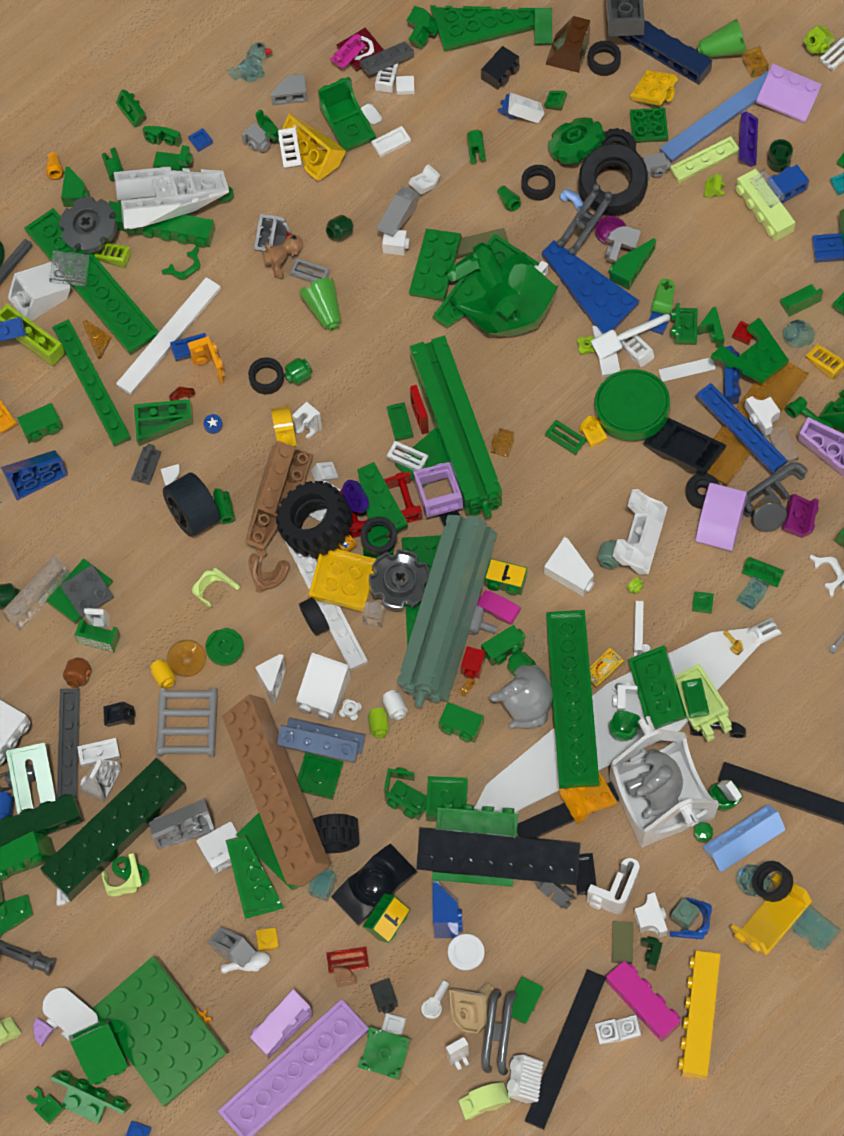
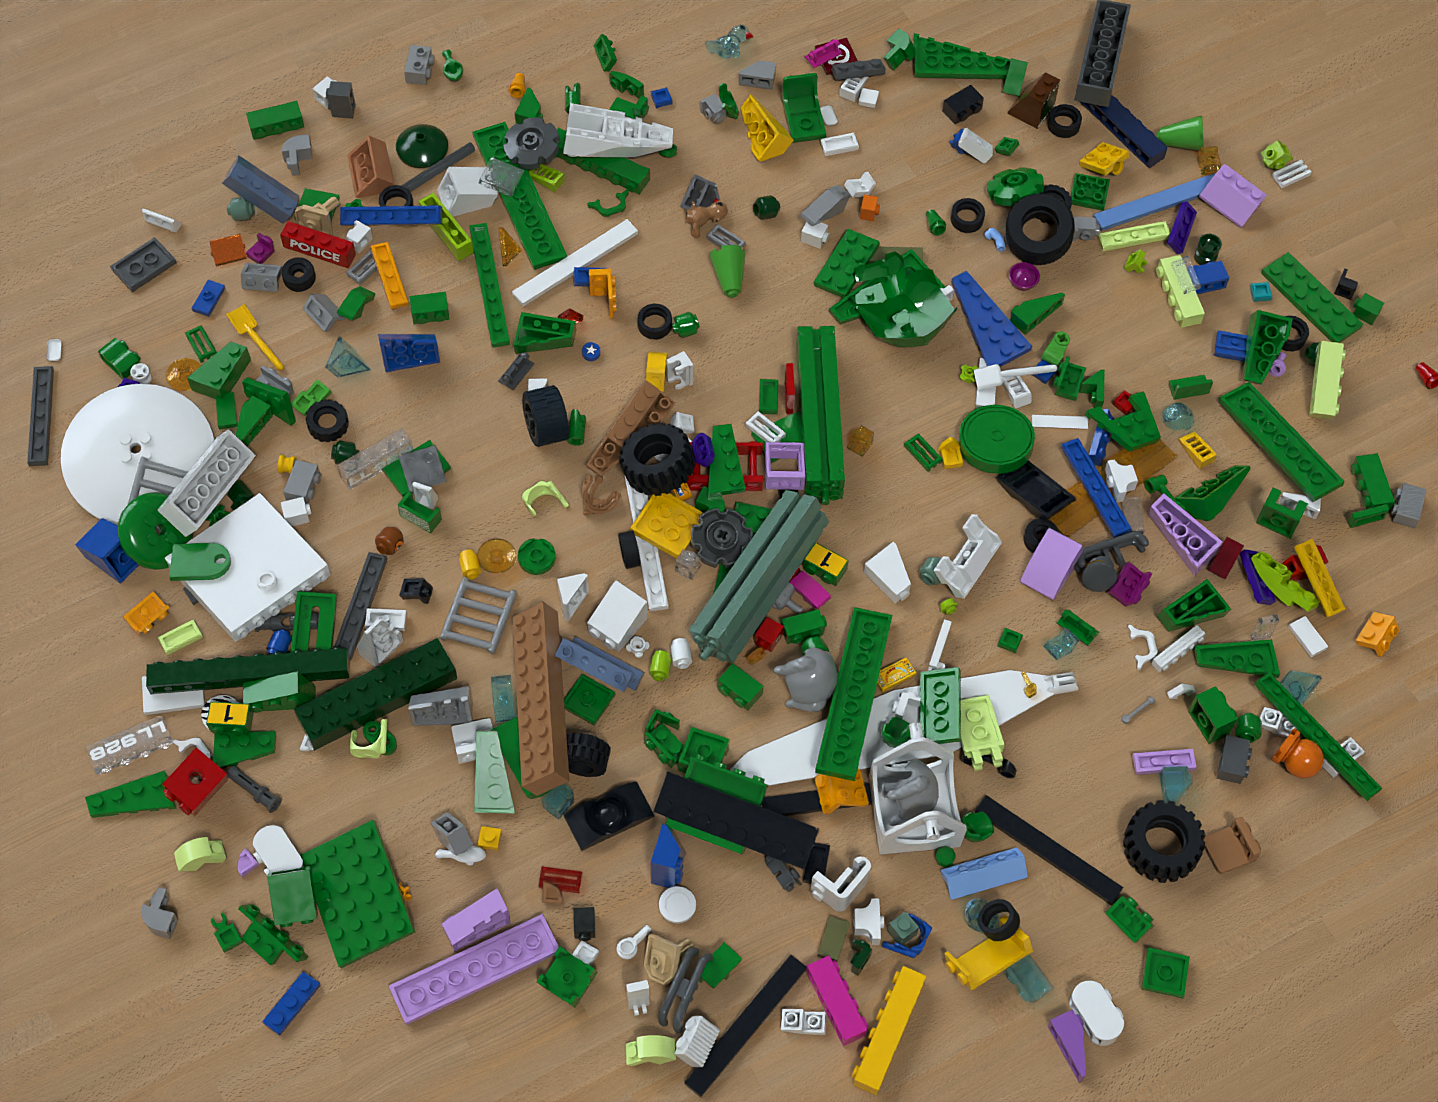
camera: 10 degrees right, 5 degrees down
white slope [278,128,302,168] -> none
black tyre [360,516,397,555] -> none
brick [362,893,411,943] -> none
green hinge [467,130,486,164] -> none
dark grey piece [557,184,612,255] -> none
light grey brick [605,226,641,263] -> none
green tile [682,678,709,718] -> none
white tile [717,780,742,801] -> none
none -> clear light blue slope [491,675,515,722]
none -> orange plate [860,194,880,221]

